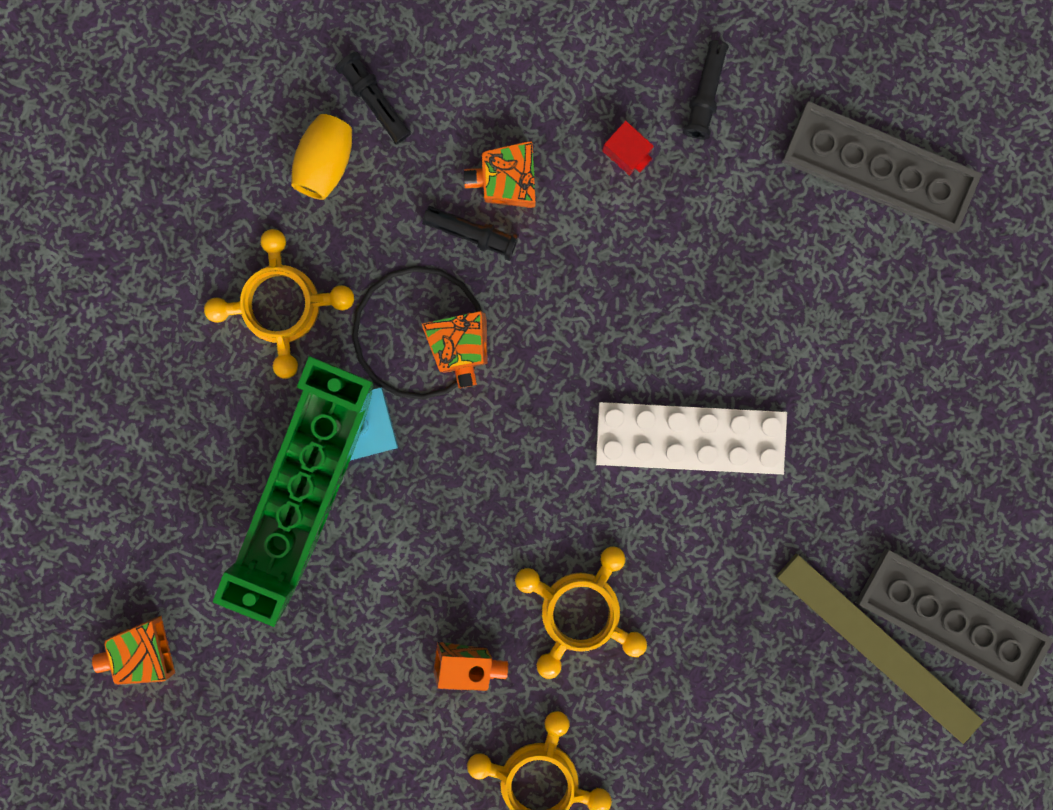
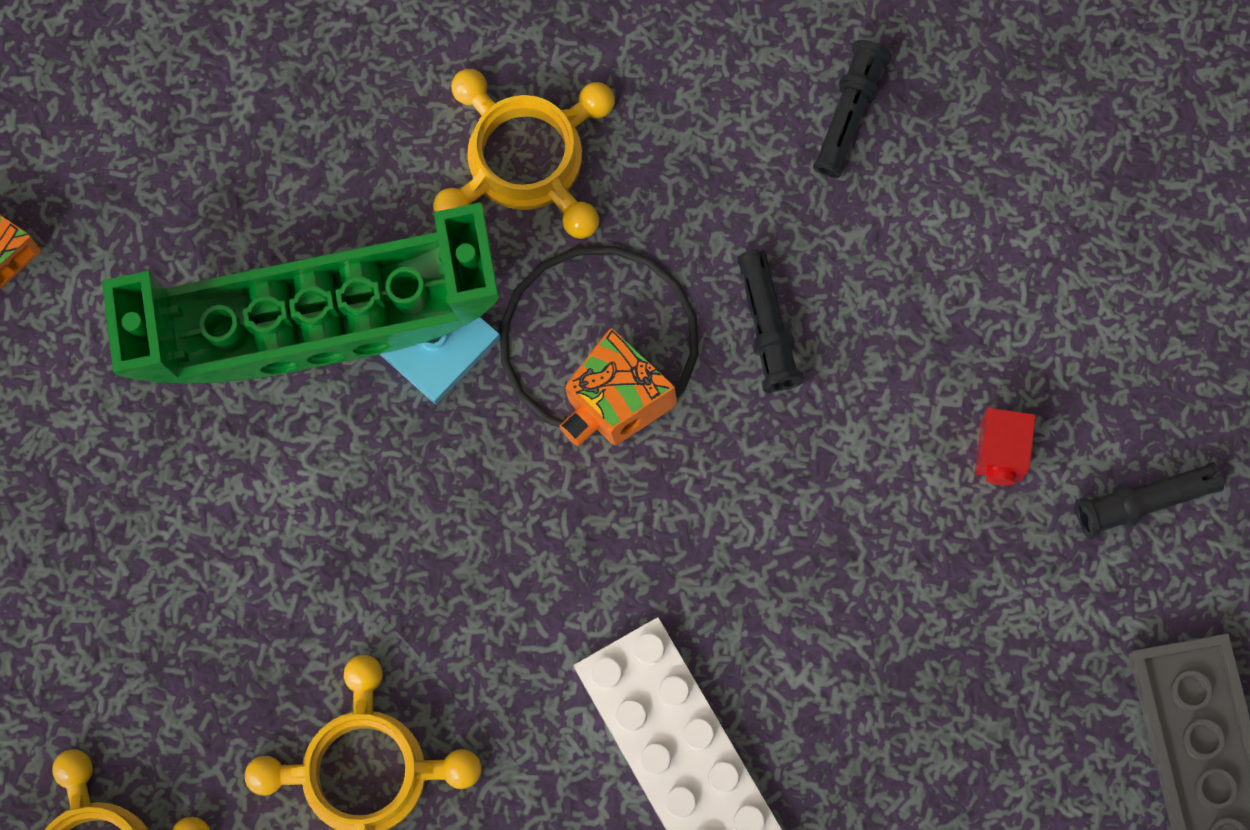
camera: 55 degrees right, 15 degrees down
yellow piece [291,114,352,200] -> none
orange torso [433,642,508,691] -> none
torso [464,142,536,208] -> none

